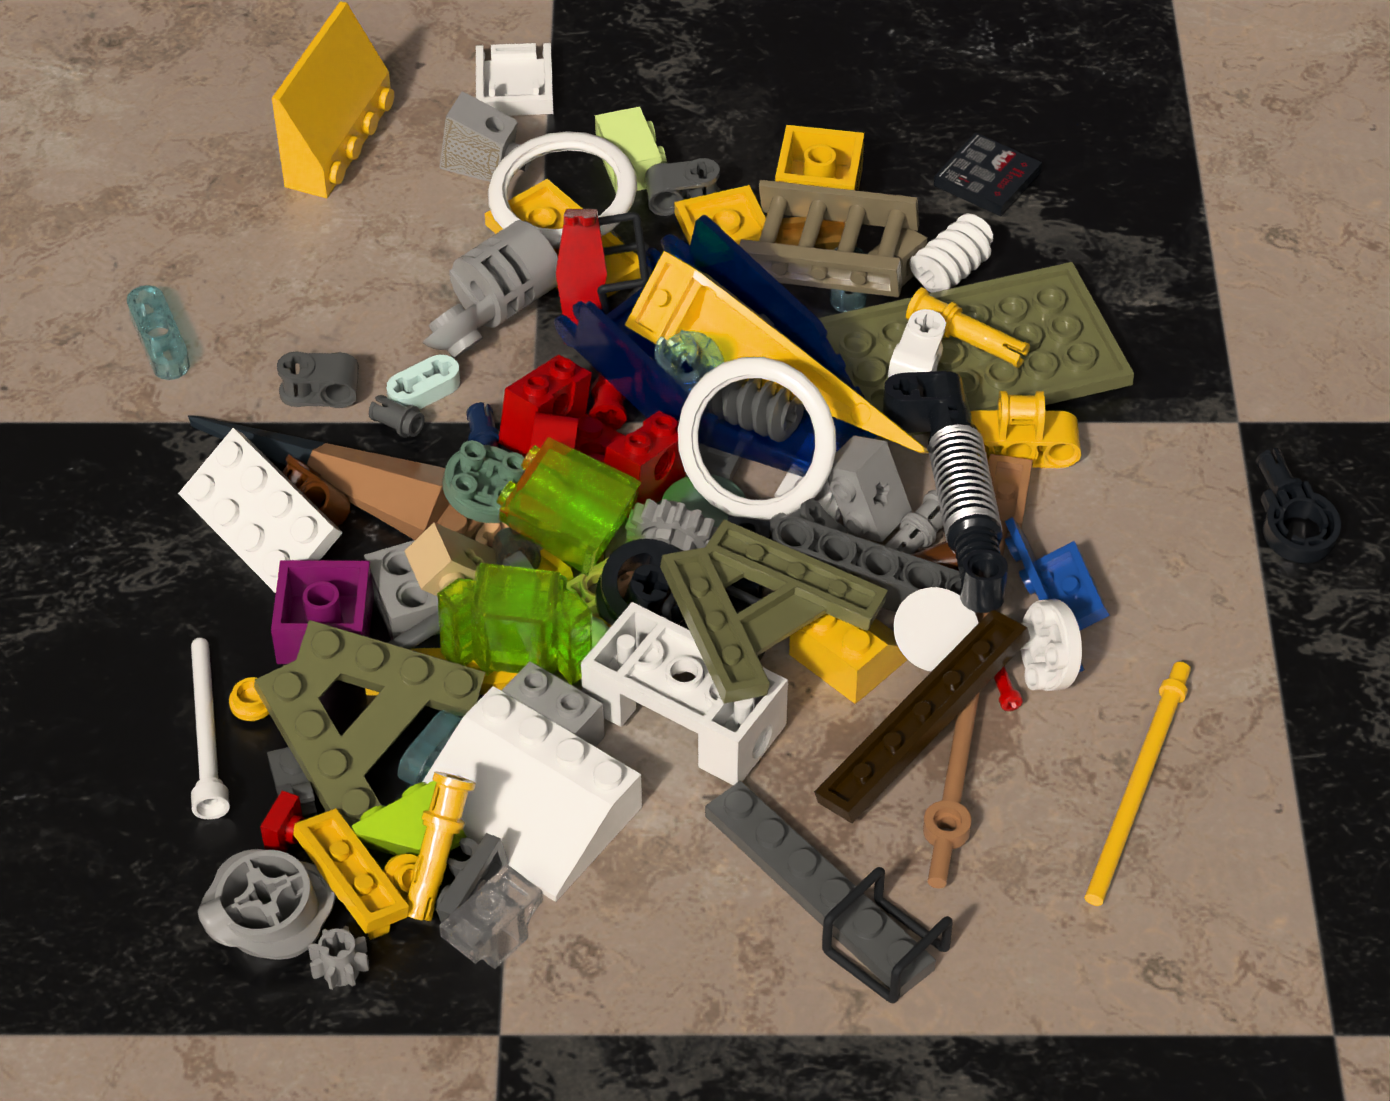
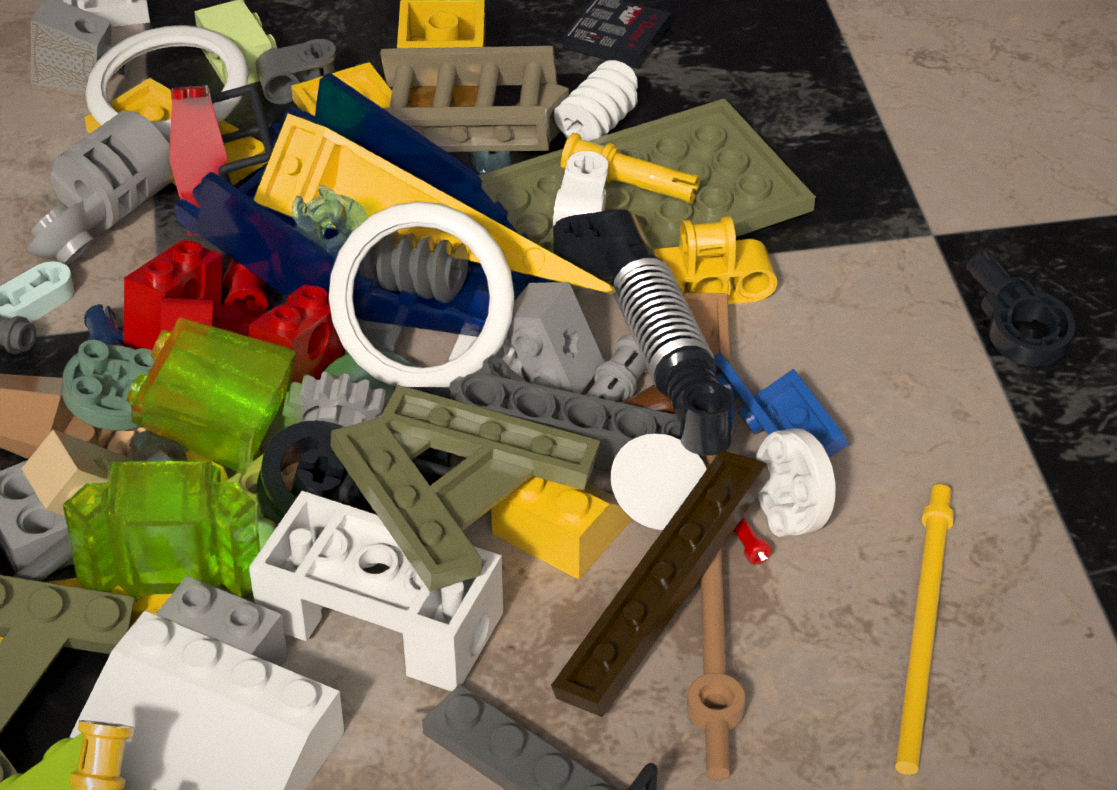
camera: 10 degrees left, 5 degrees down
clear light blue beam [398,710,462,785] -> none

